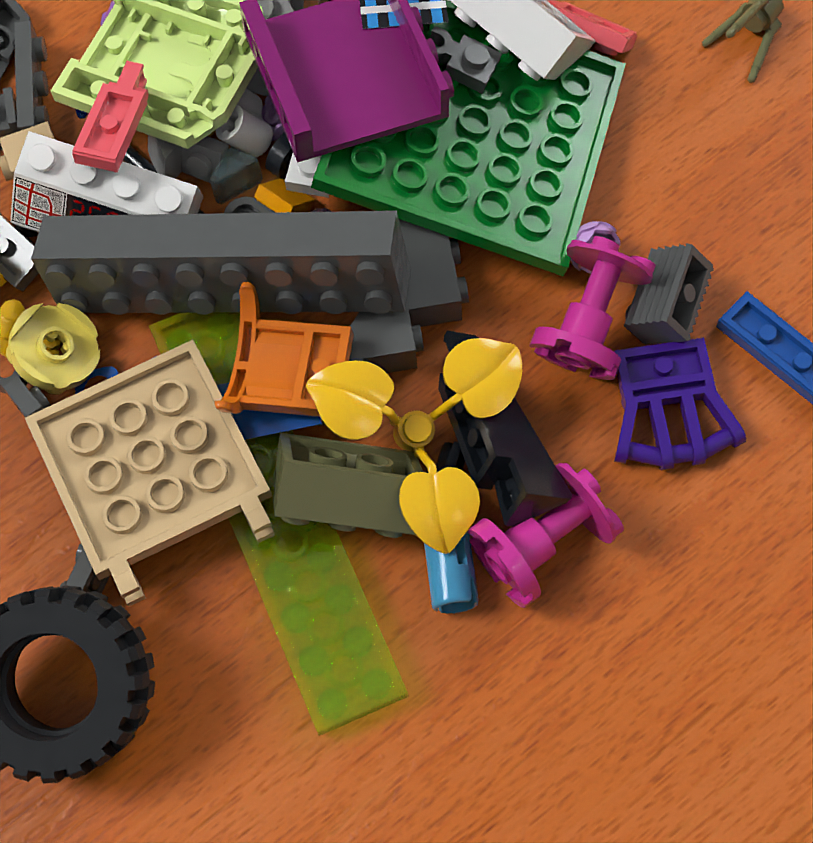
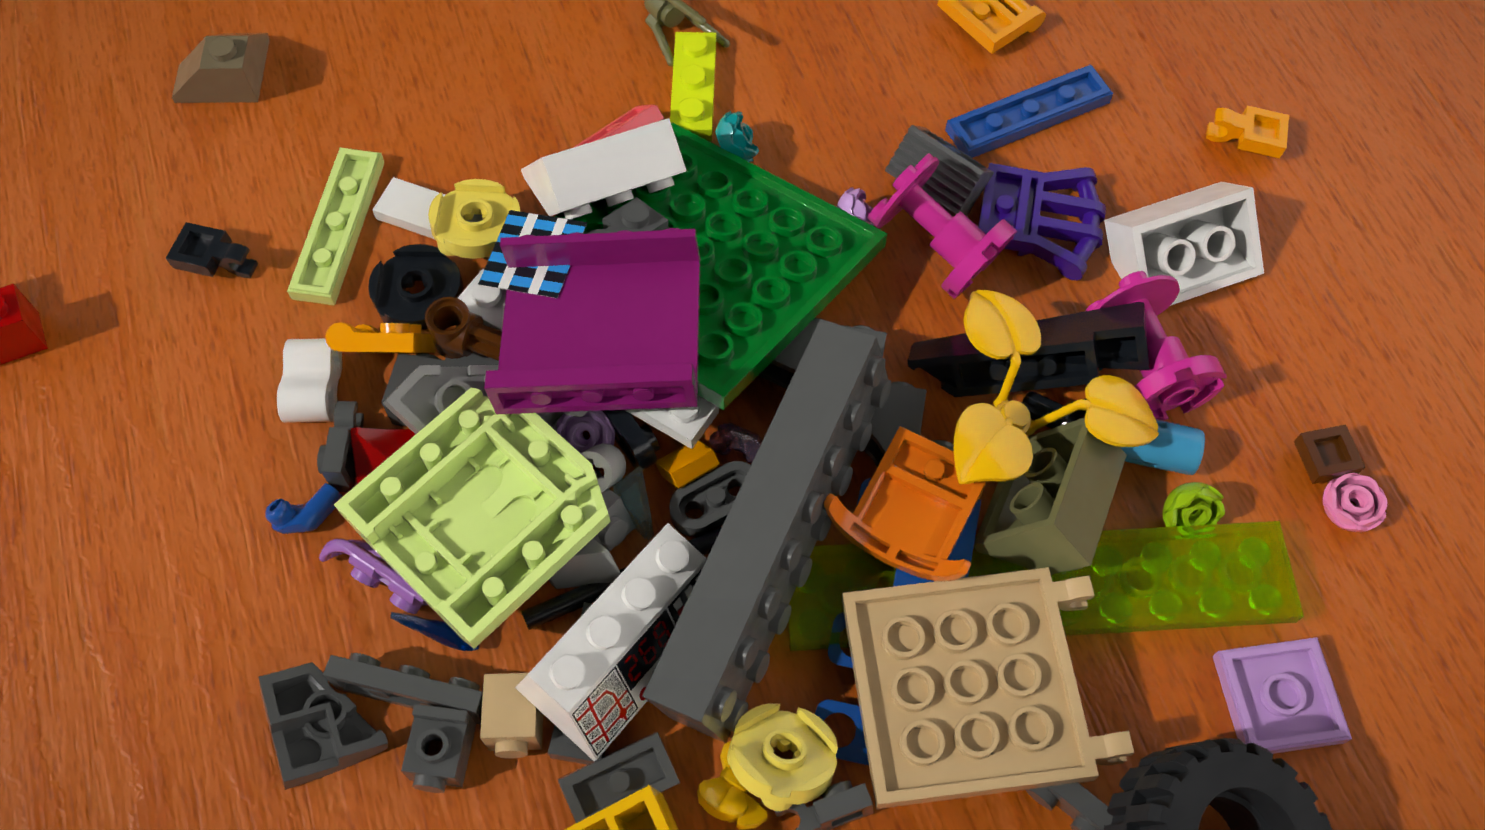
camera: 75 degrees left, 5 degrees down
coral hinge [72,61,149,173] -> none
none -> neon yellow plate [670,32,716,141]
none -> teal plate [716,111,759,162]
none -> white slope [1104,181,1264,306]
none -> lime plate [1162,482,1225,539]
none -> lavender tile [1212,637,1352,754]
none -> reddish brown plate [1294,425,1365,484]
none -> bright pink plate [1322,473,1387,532]

